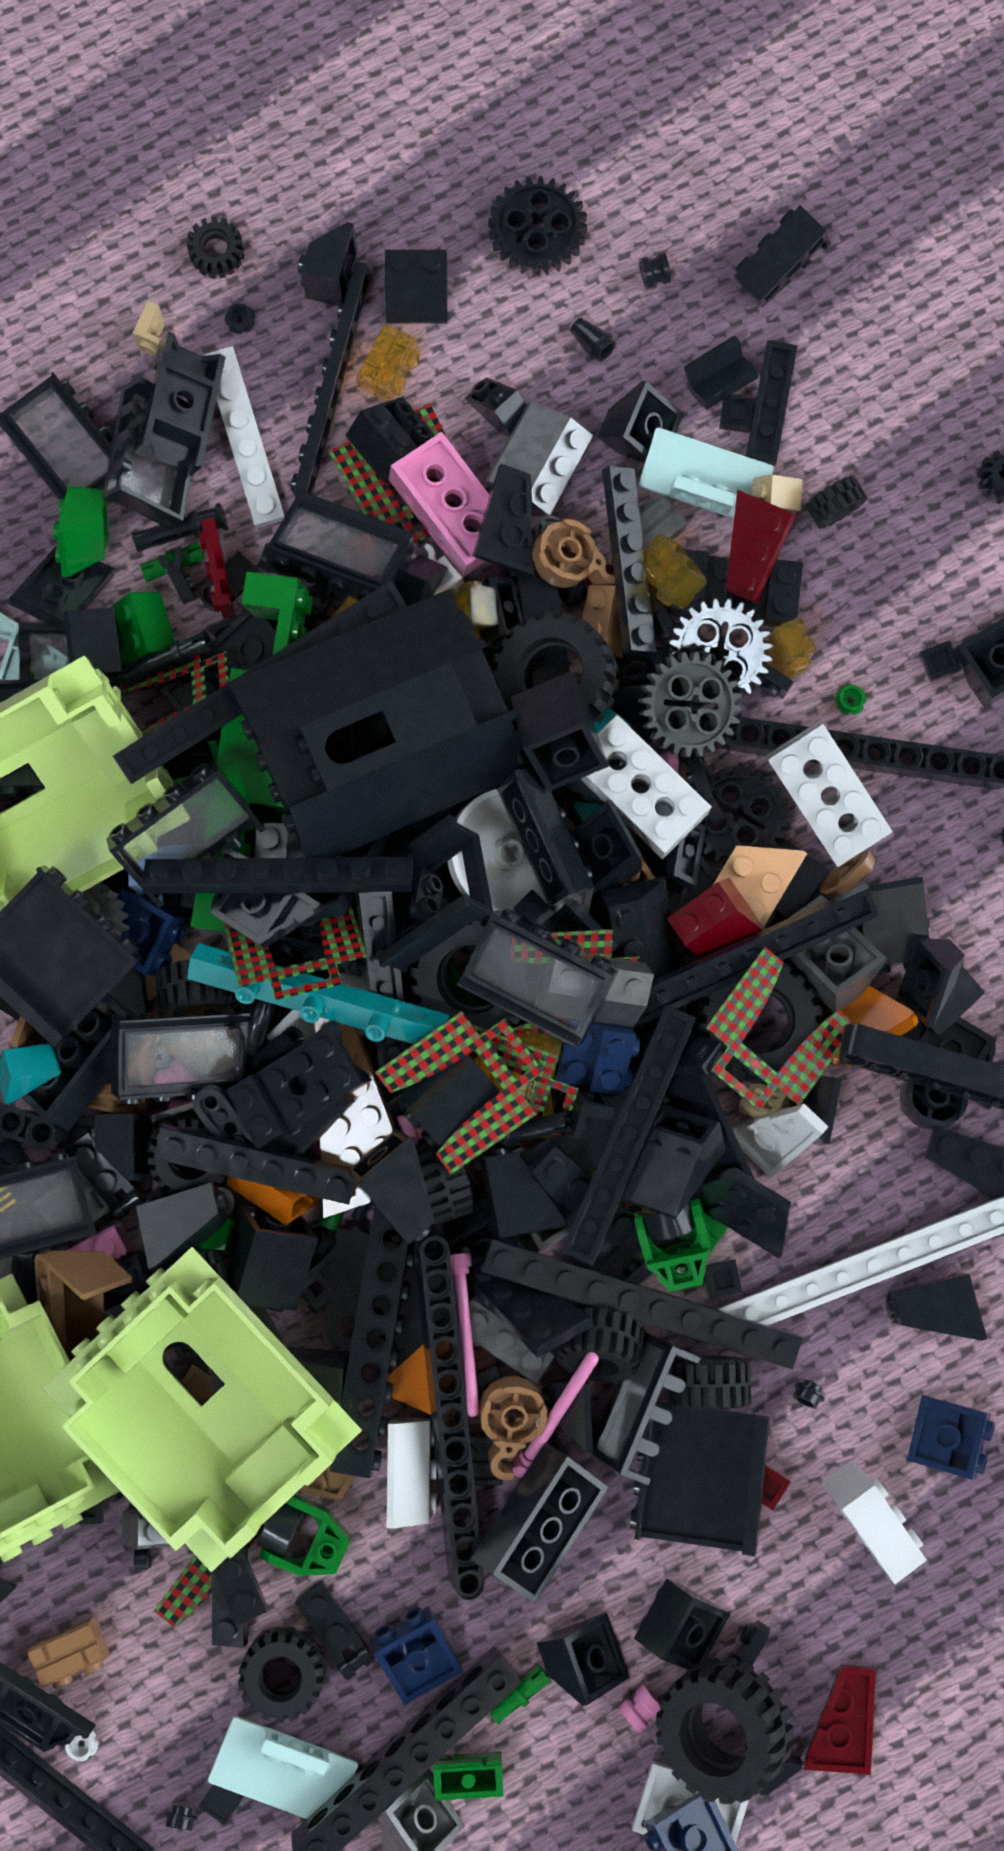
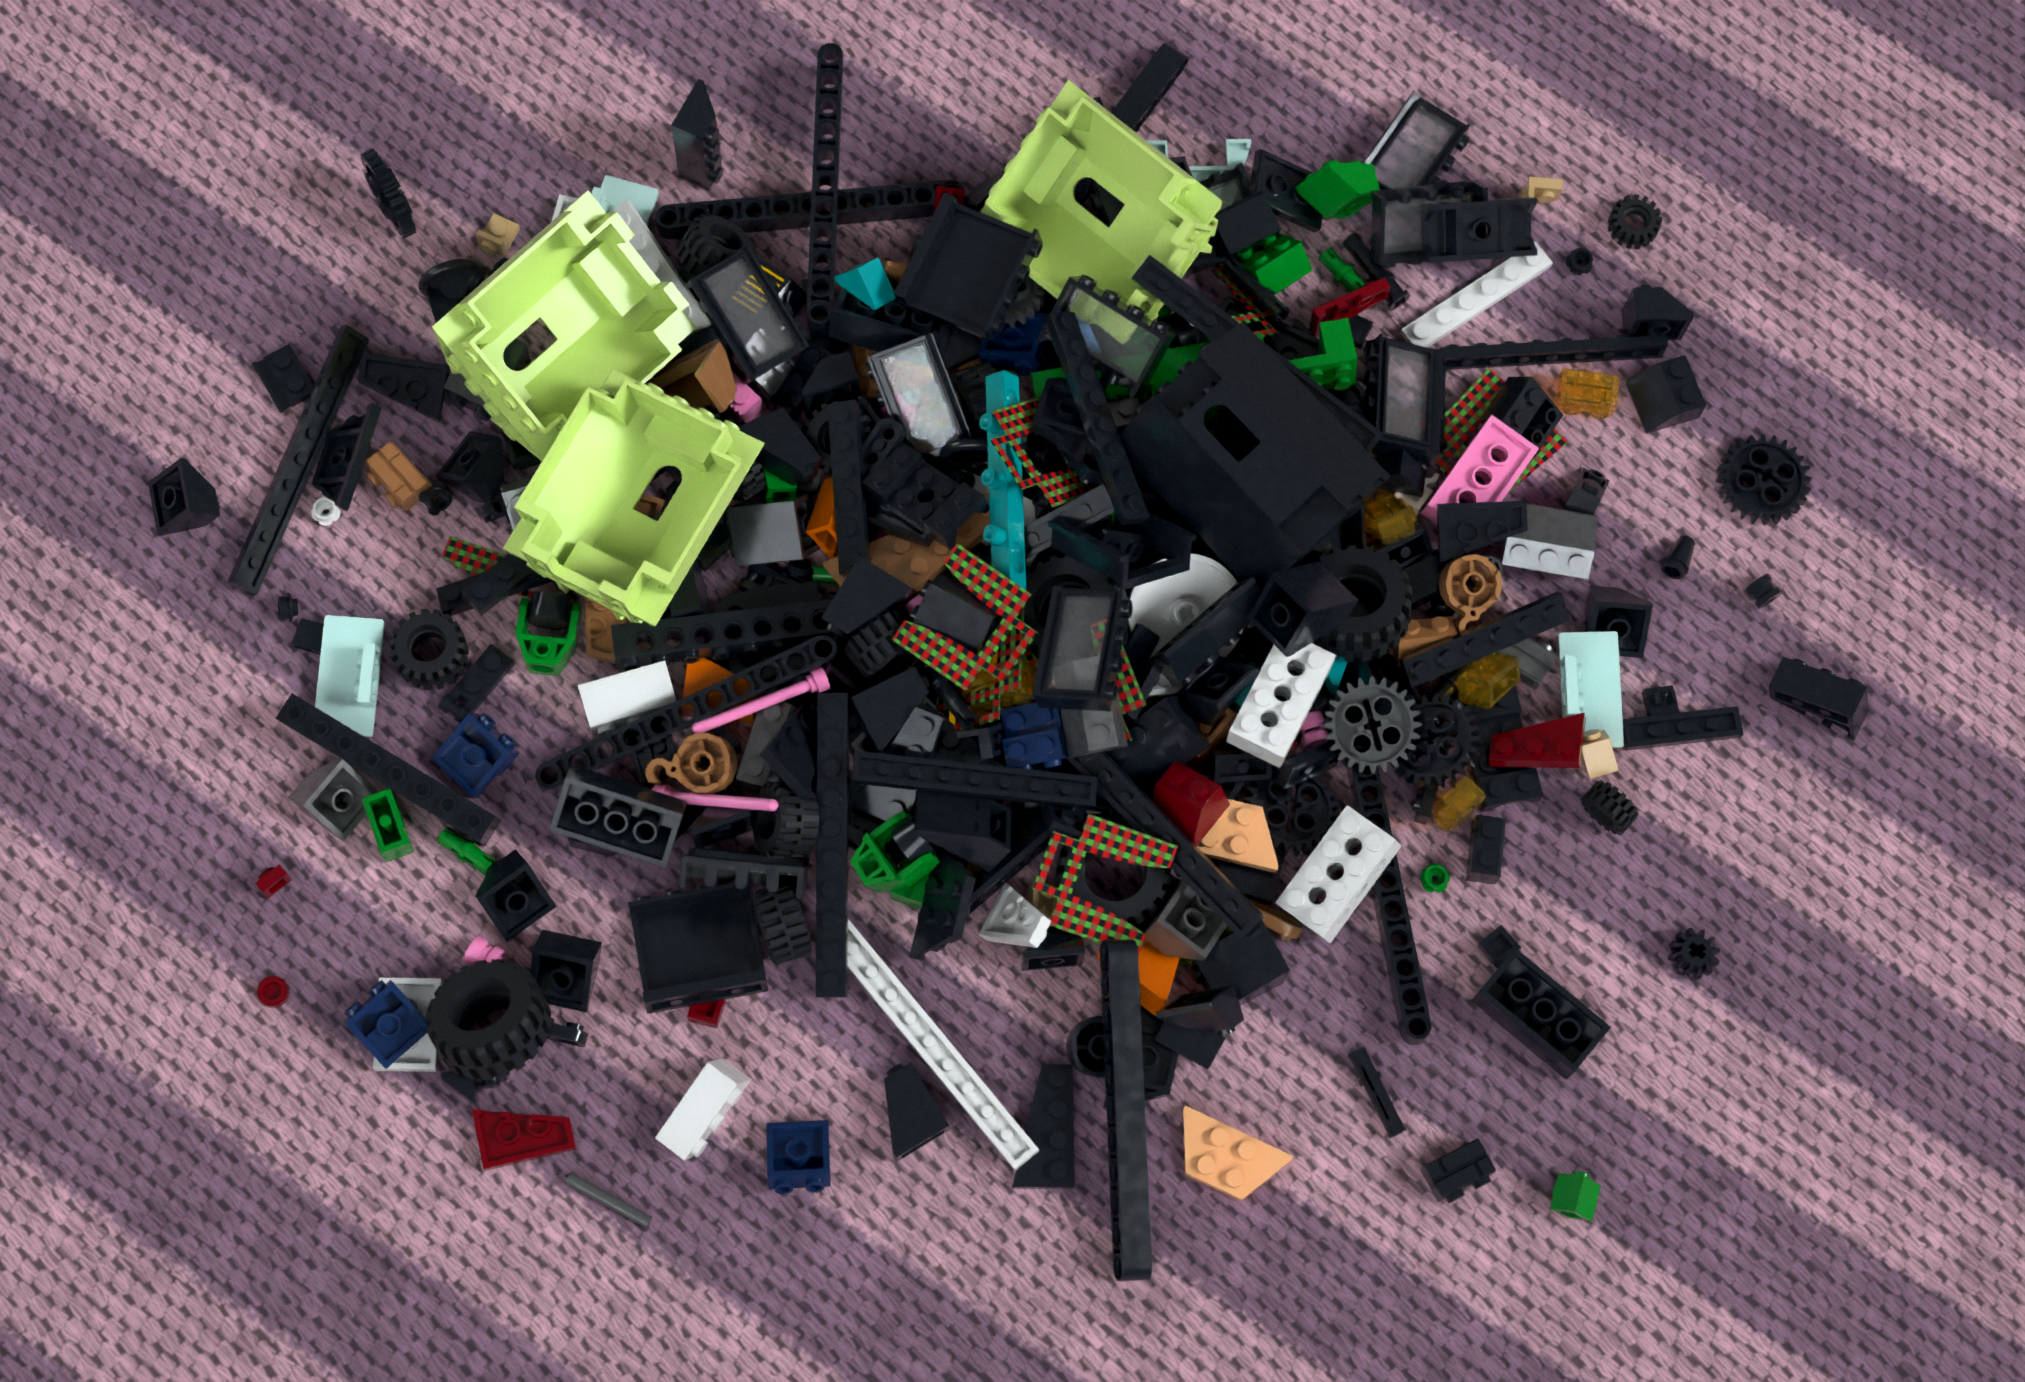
camera: 65 degrees right, 10 degrees down
black plate [158,547,198,605] -> none
black panel [684,336,758,410] -> none
black tile [704,1259,742,1299] -> none
black plate [793,1379,825,1409] -> none
none -> black plate [419,481,453,516]
none -> black slope [436,431,504,503]
none -> dark grey bar [565,1173,652,1228]
none -> black brick [1466,815,1506,884]

